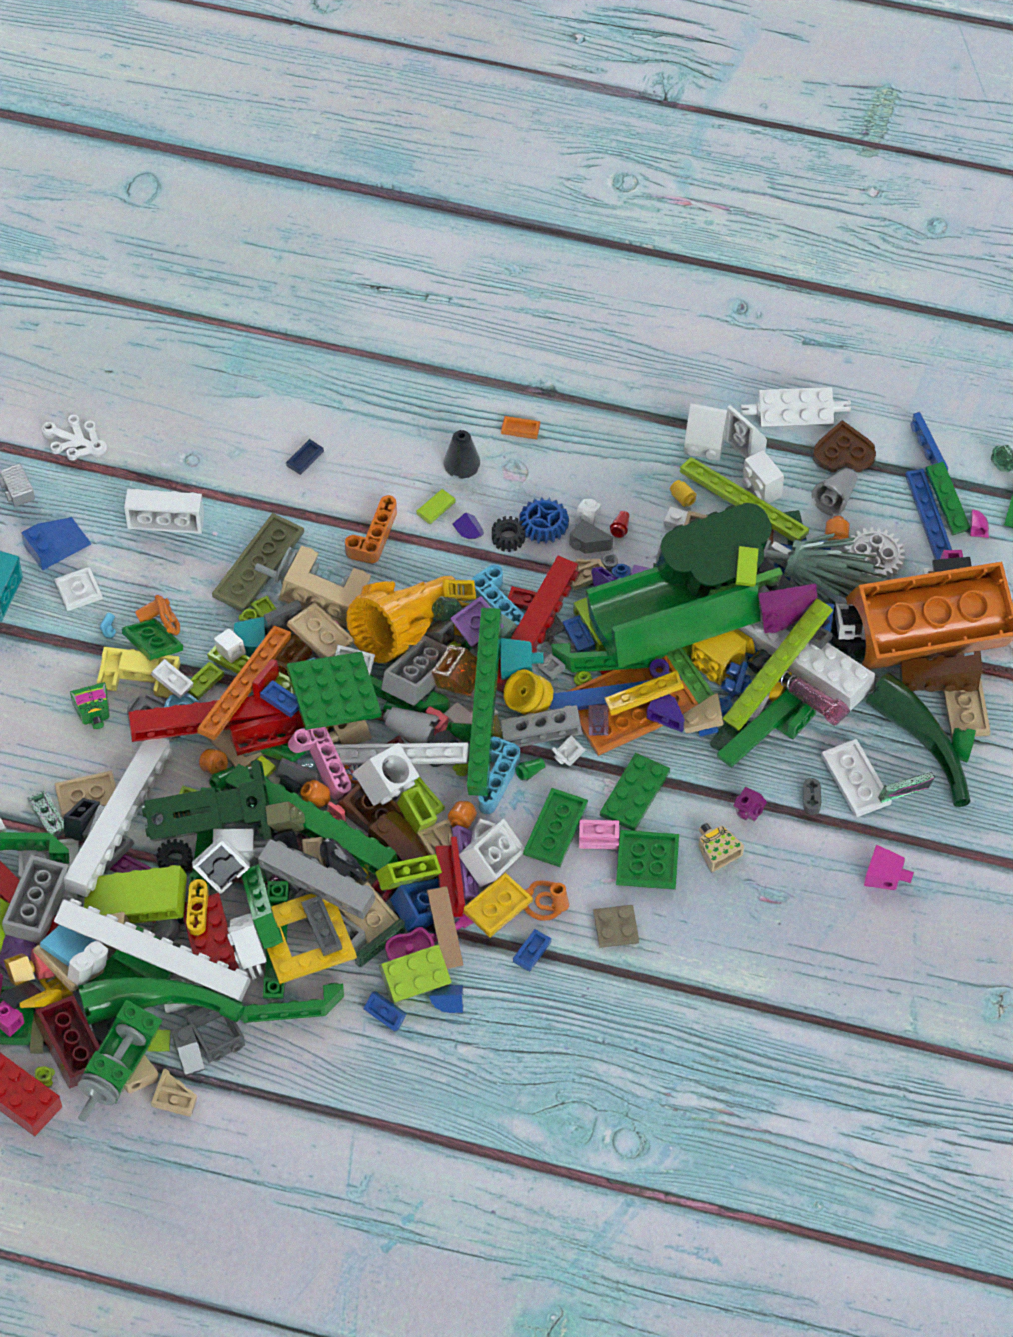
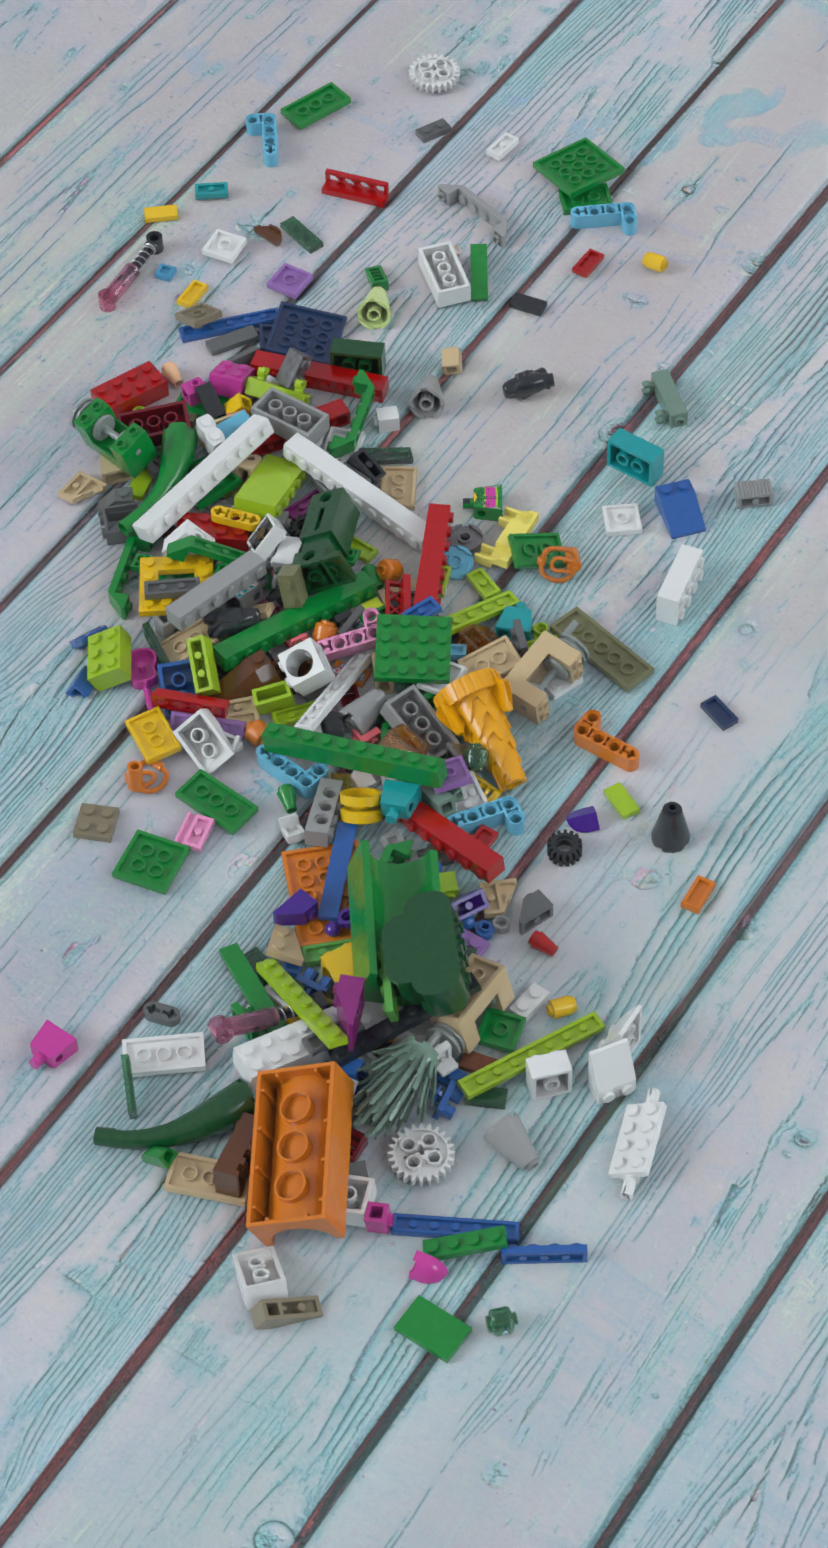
camera: 110 degrees right, 5 degrees down
yellow slope [19,989,62,1008] -> none
white plant [42,415,107,460] -> none
medium azure arm [100,613,116,638] -> none
white plate [151,659,194,699] -> none
orange plate [198,625,291,740] -> none
white panel [214,629,246,663] -> none
red tile [252,659,279,699] -> none
medium nougat tile [427,886,463,969] -> none
yellow slope [442,579,476,601] -> none
blue plate [513,929,552,972] -> none
blue gear [519,497,569,544] -> none
white bracket [575,499,602,525] -> none
clear purple brick [588,704,609,735] -> none
green plate [600,752,670,831] -> none
yellow tile [605,671,684,716] -> none
tan torso [698,823,744,873] -> none
magenta brick [733,786,767,822] -> none
lime tile [735,546,758,587] -> none
reddish brown plate [813,420,876,473] -> none
orange head [825,516,850,543] -> none
black tile [932,557,972,573] -> none

